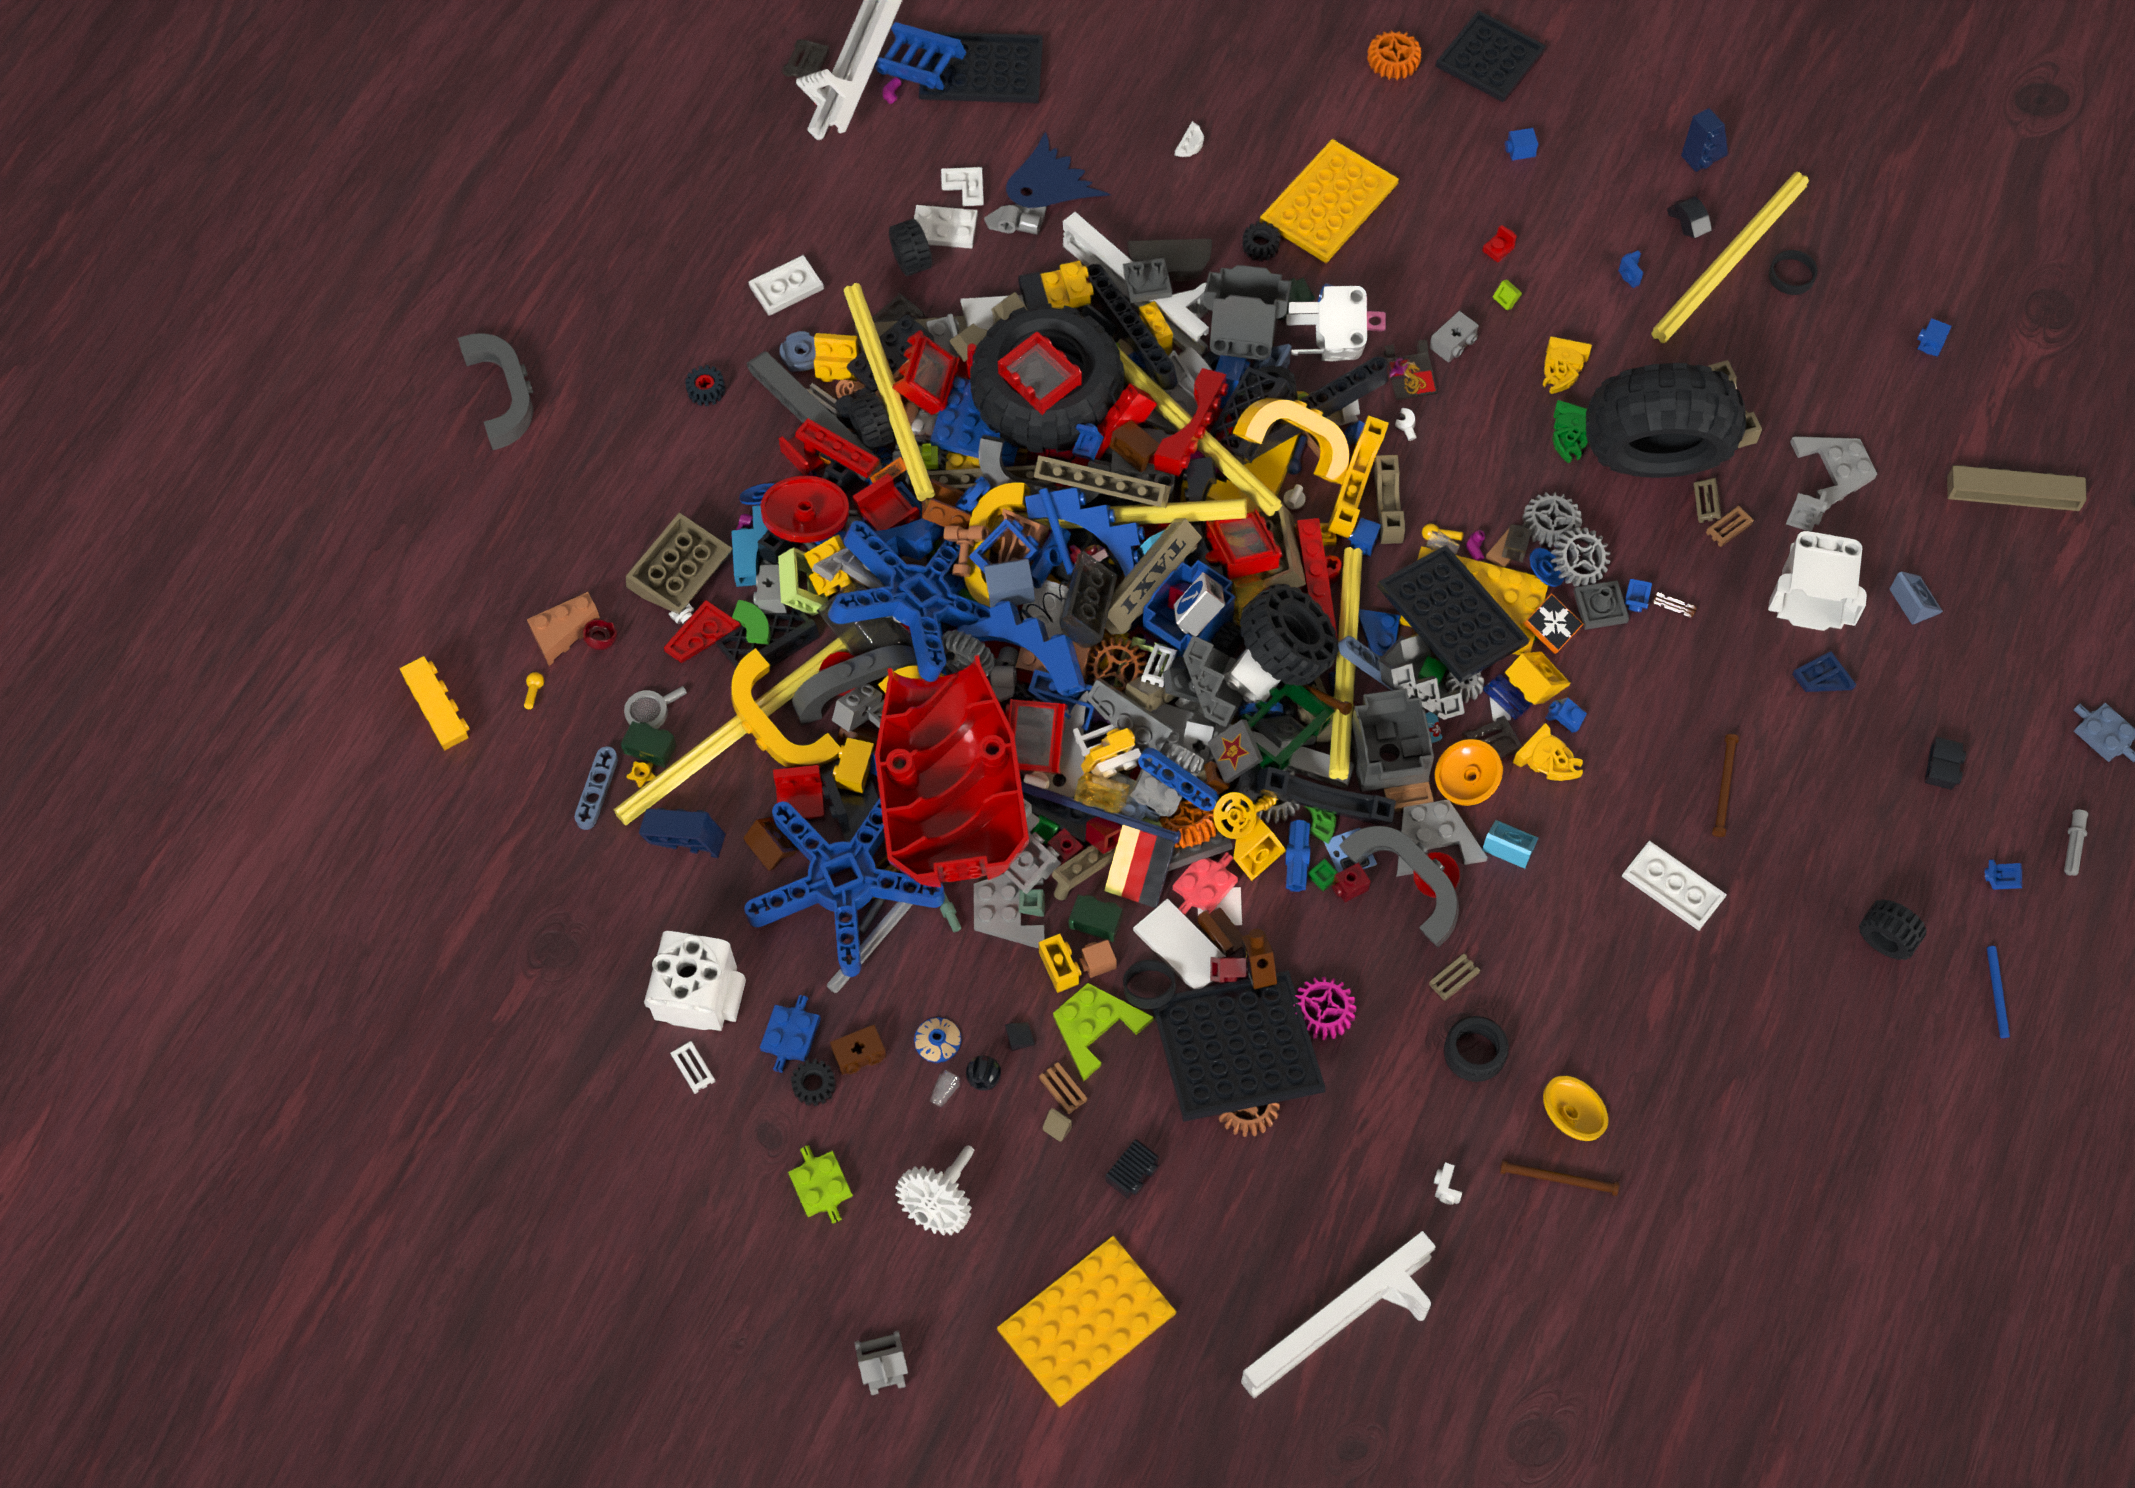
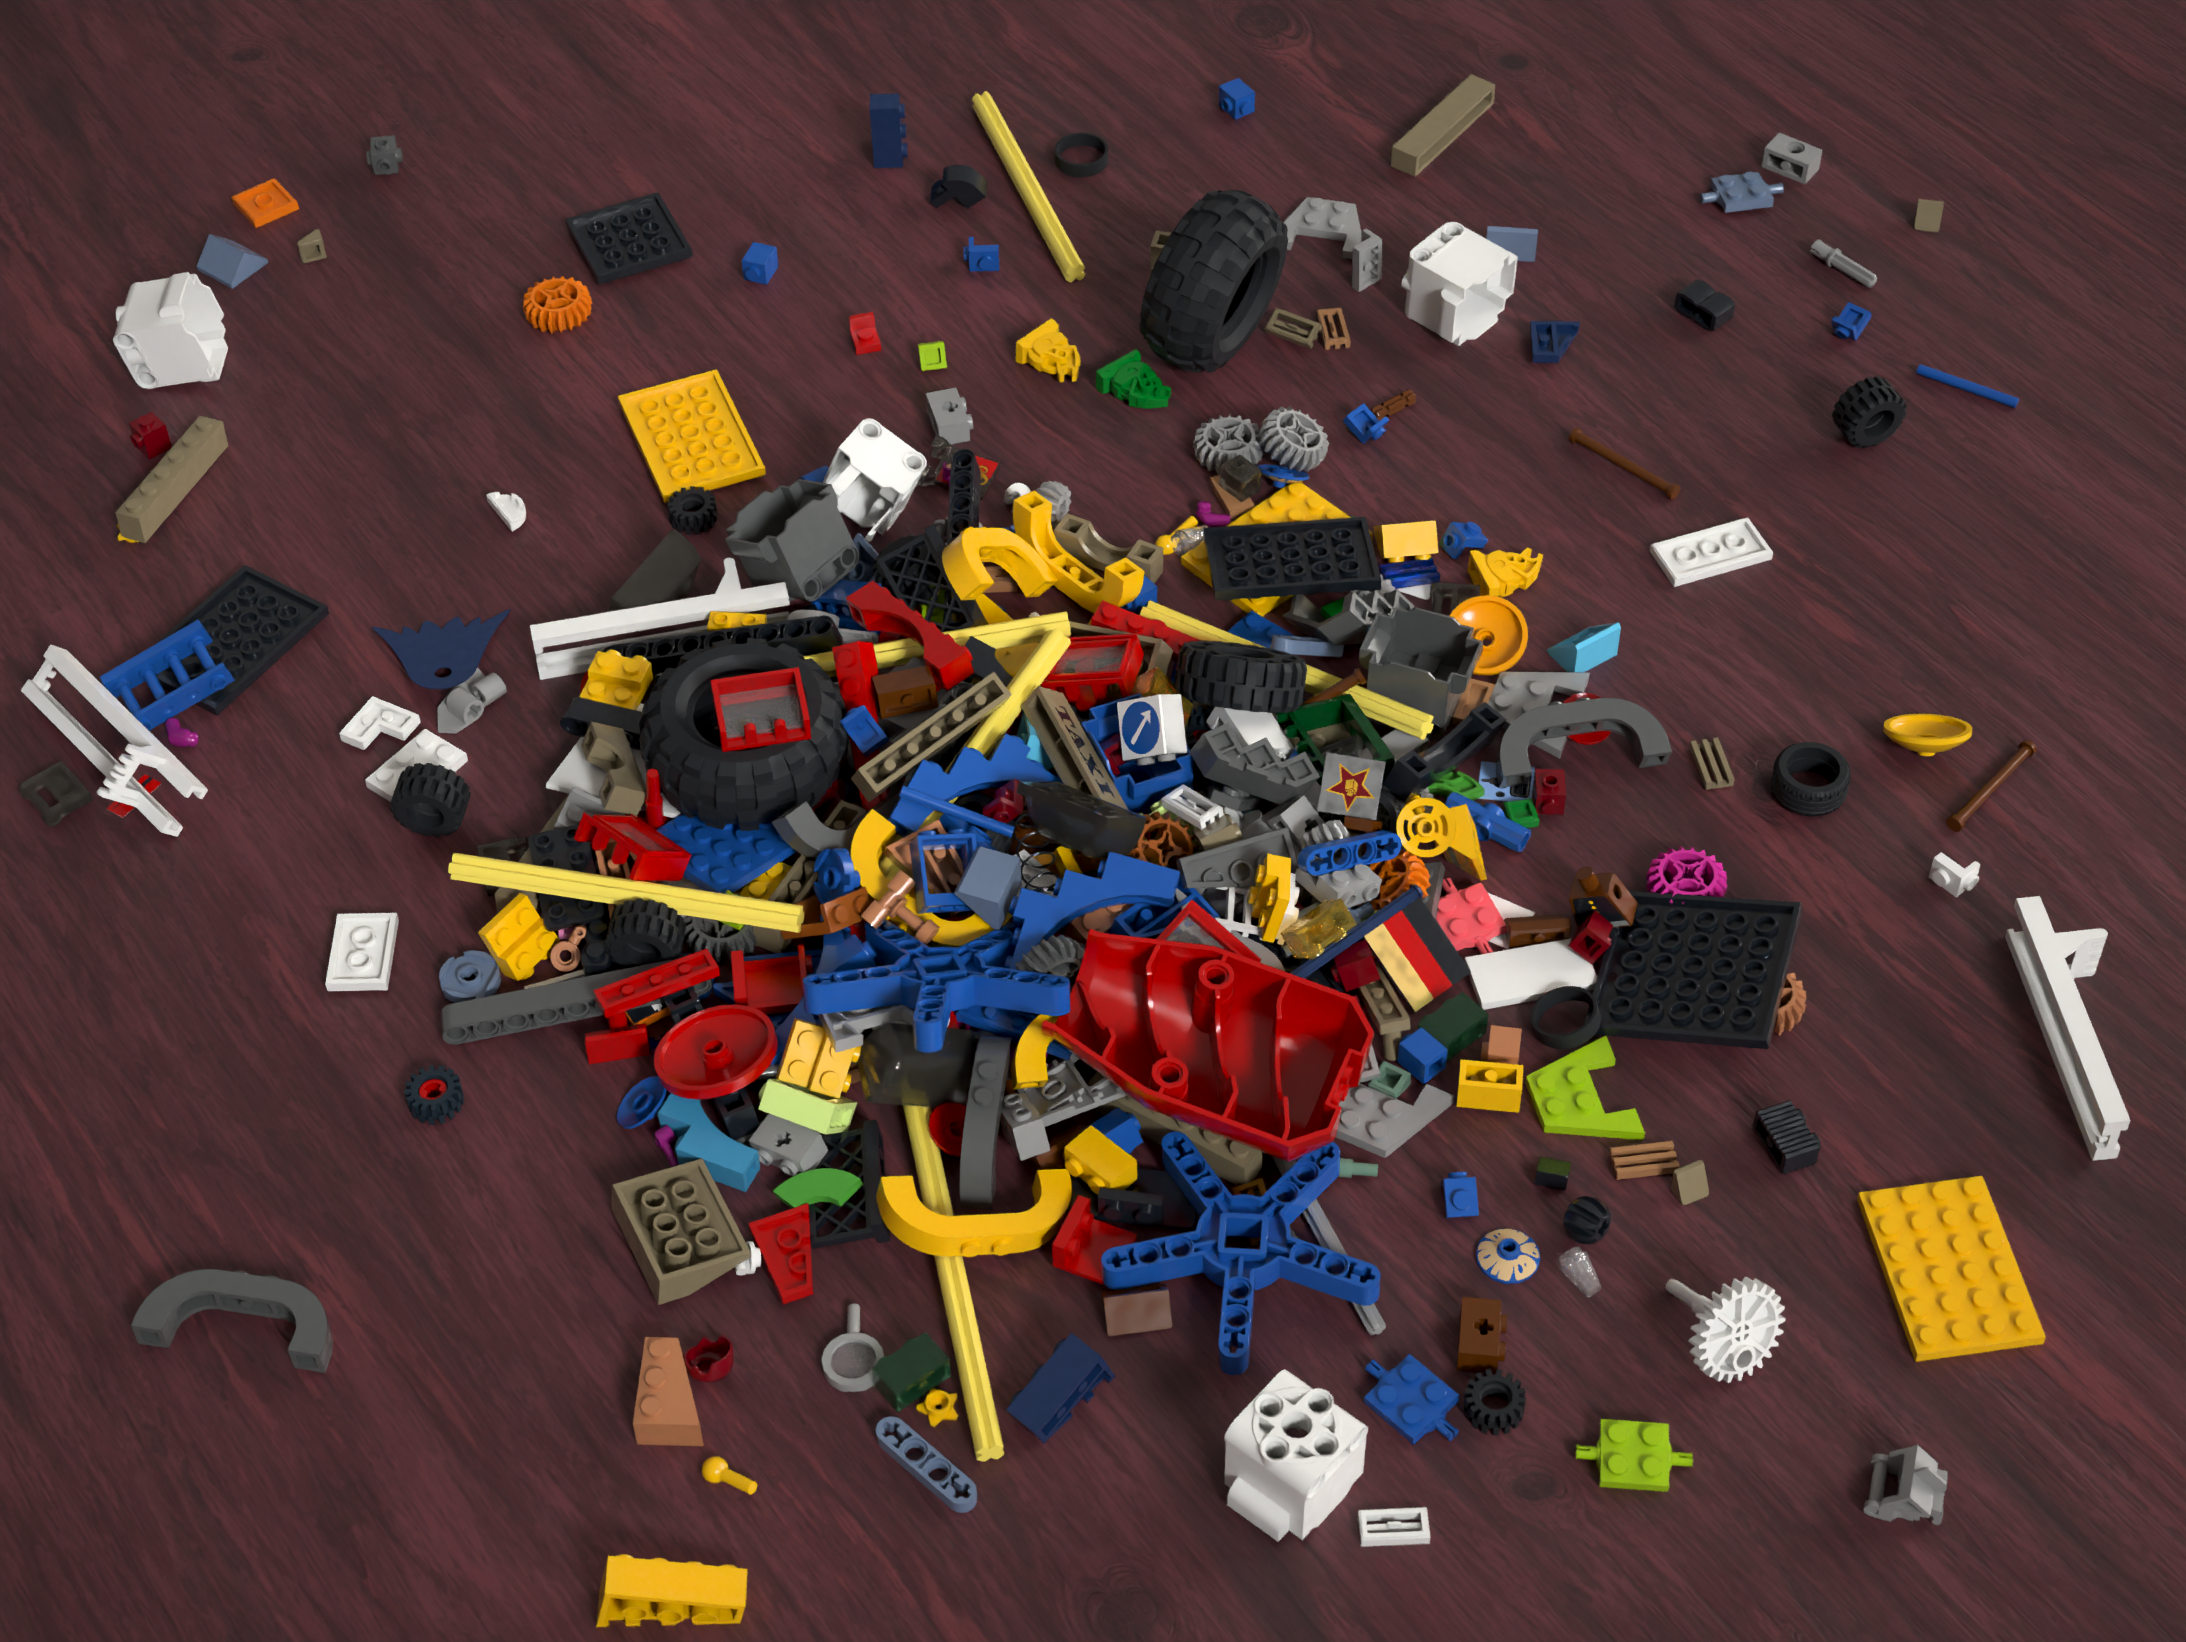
camera: 60 degrees left, 15 degrees down
sticker [870,457,907,483] -> none
dark grey plate [1123,258,1172,303] -> none
tile [1523,593,1583,654] -> none
dark grey plate [1573,581,1629,630] -> none
none -> light grey gear [1036,481,1072,528]
none -> blue brick [1398,1027,1448,1085]
none -> blue bracket [1440,1172,1479,1218]

